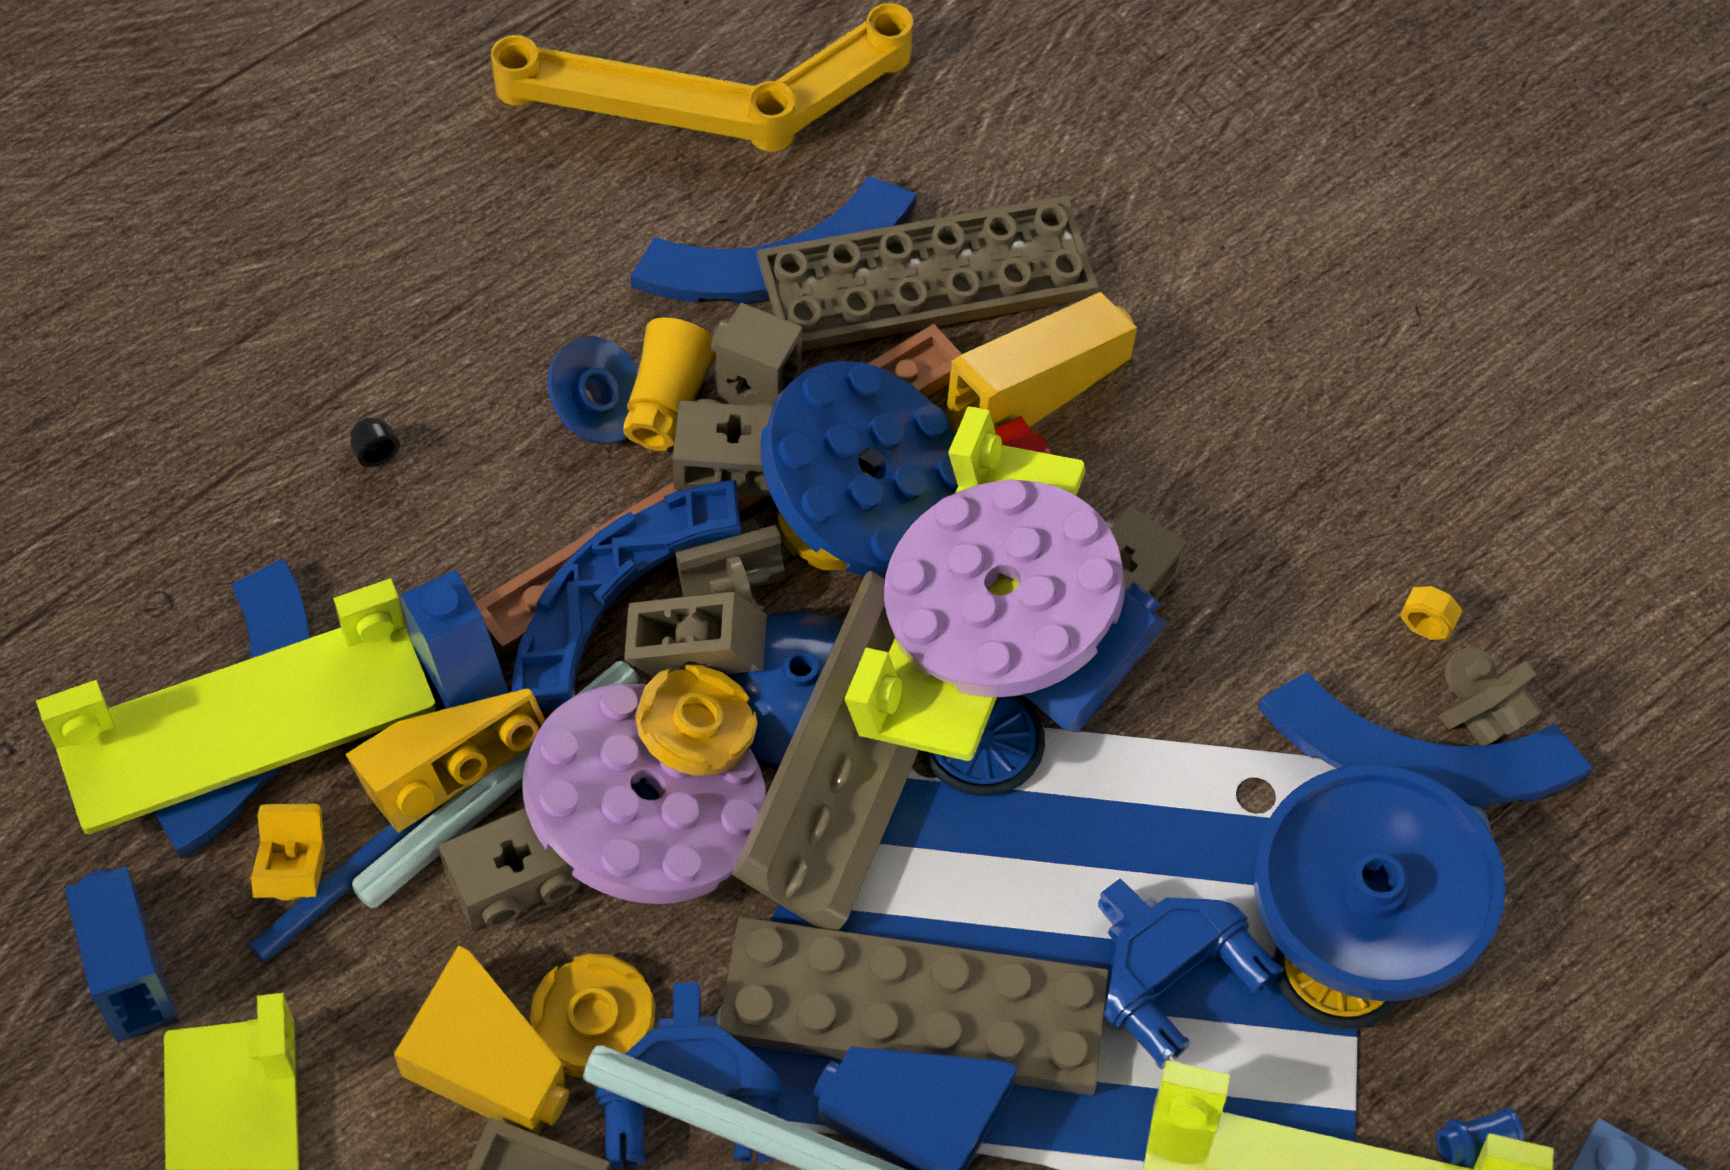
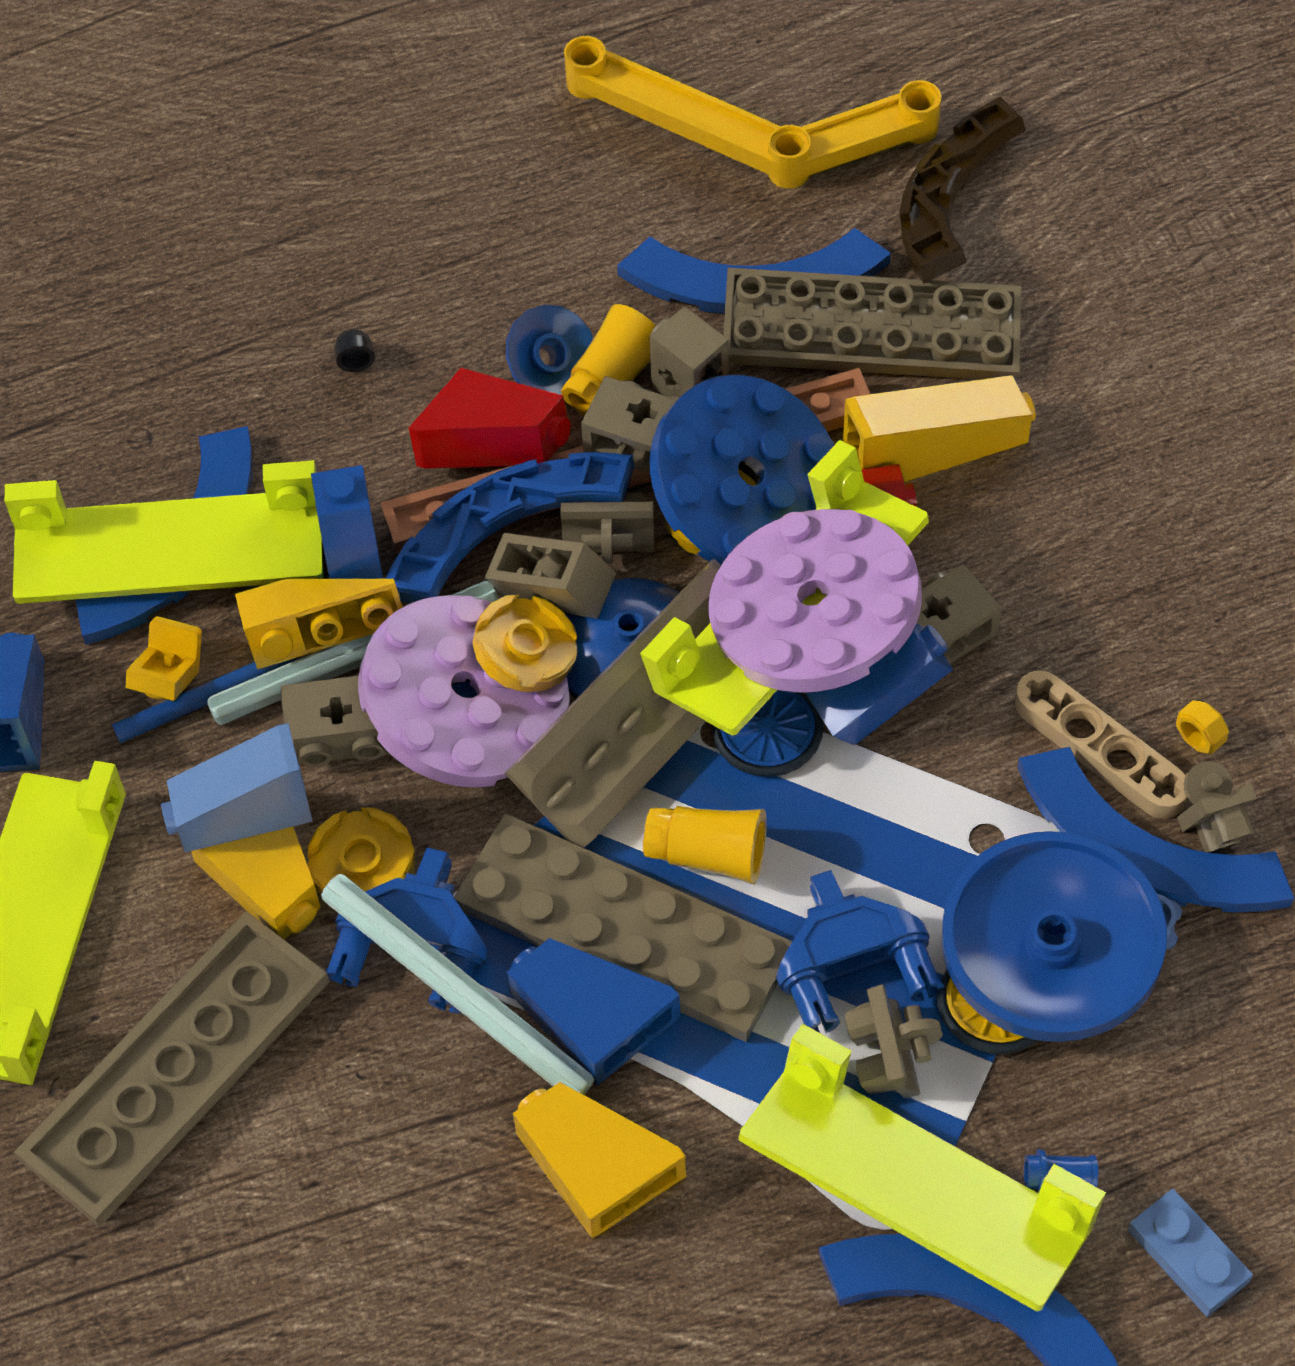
camera: 25 degrees right, 0 degrees up
none -> medium blue slope [161,723,313,852]
none -> red slope [408,368,571,469]
none -> yellow plant [643,806,767,885]
none -> dark tan hips [844,984,943,1099]
none -> dark brown tile [900,97,1025,284]
none -> tan beam [1015,670,1187,819]

